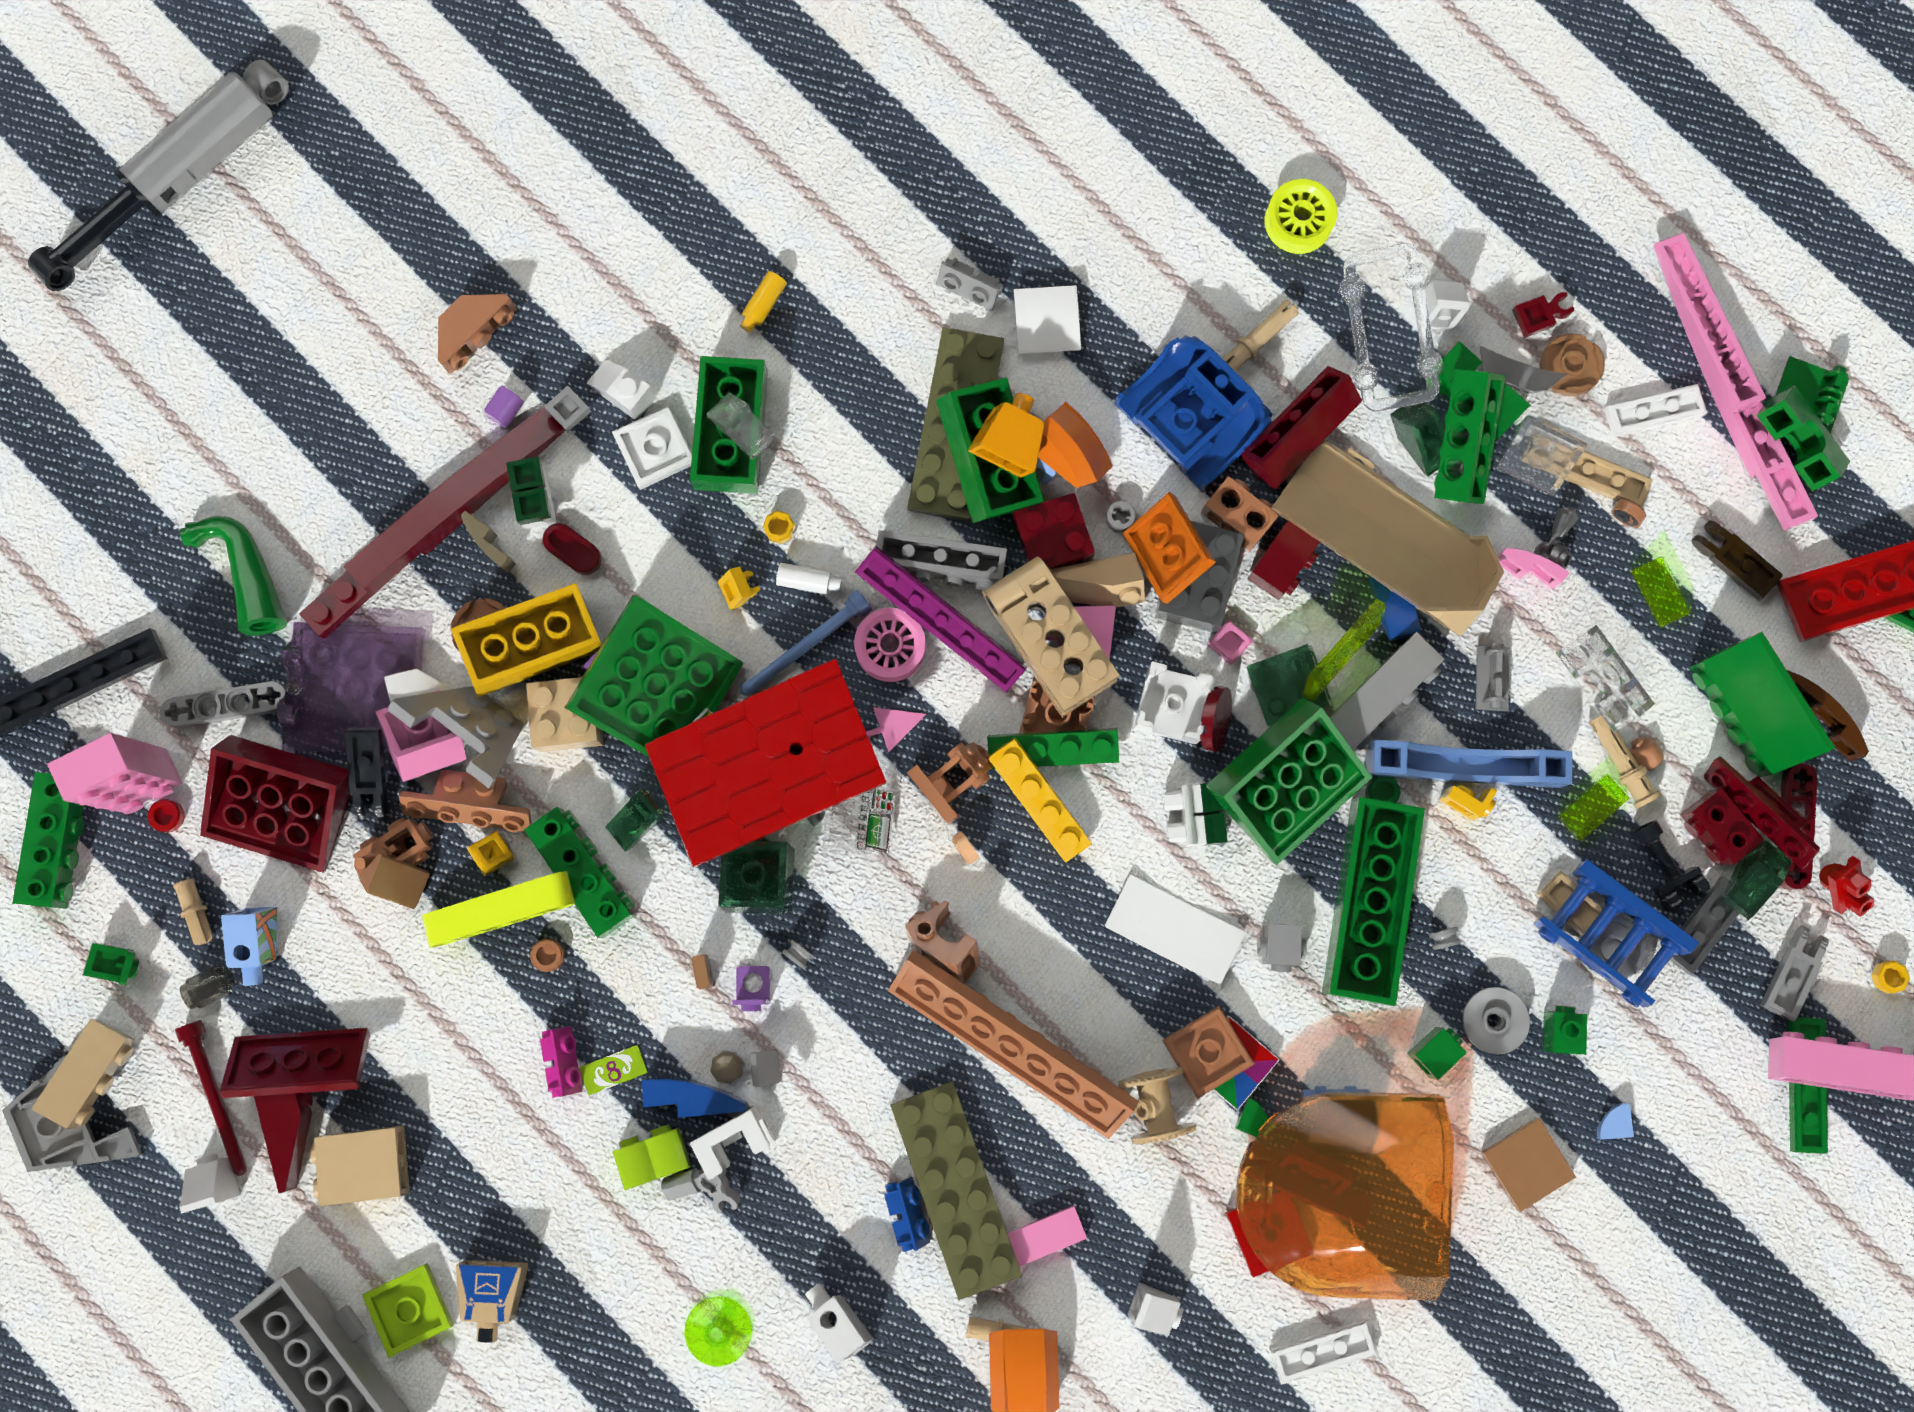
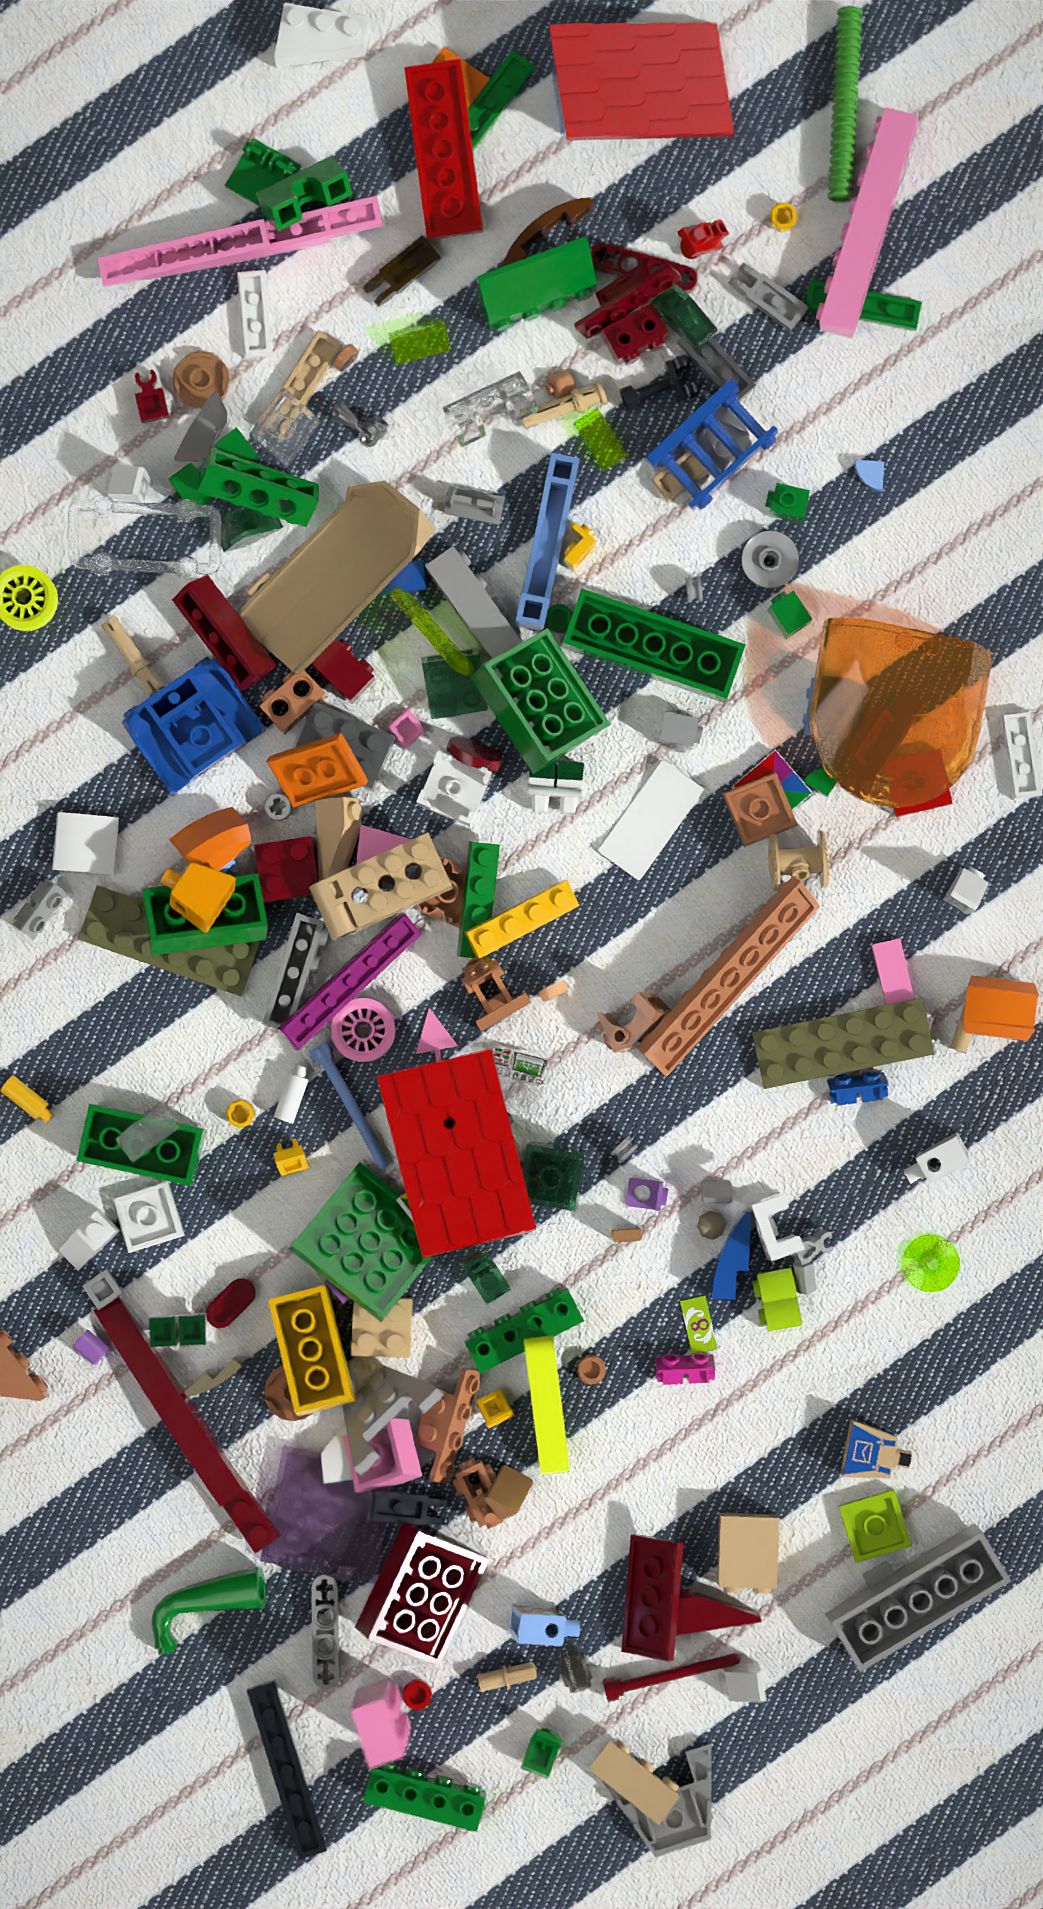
camera: 80 degrees left, 5 degrees up
medium nougat tile [1481,1118,1576,1212] -> none
bright pink slope [1497,548,1570,589] -> none

